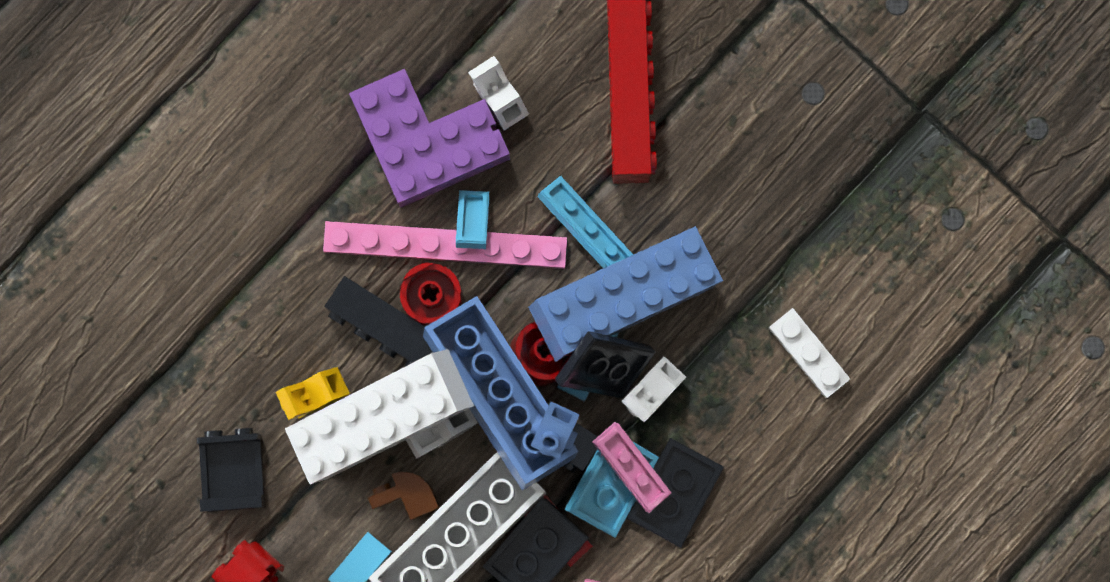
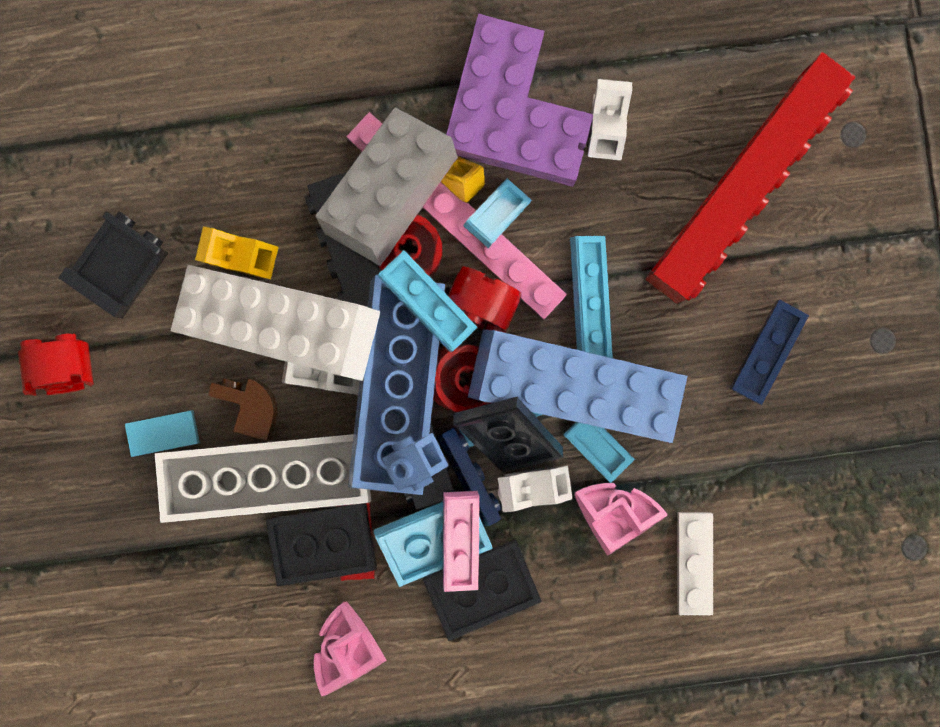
camera: 30 degrees right, 5 degrees up
none -> light grey brick [315,107,458,266]
none -> medium azure tile [377,250,477,353]
none -> dark blue plate [436,428,501,526]
none -> yellow slope [441,156,485,203]
none -> red brick [448,266,522,333]
none -> medium azure tile [563,422,635,483]
none -> bright pink brick [574,483,667,556]
none -> dark blue plate [730,299,809,405]

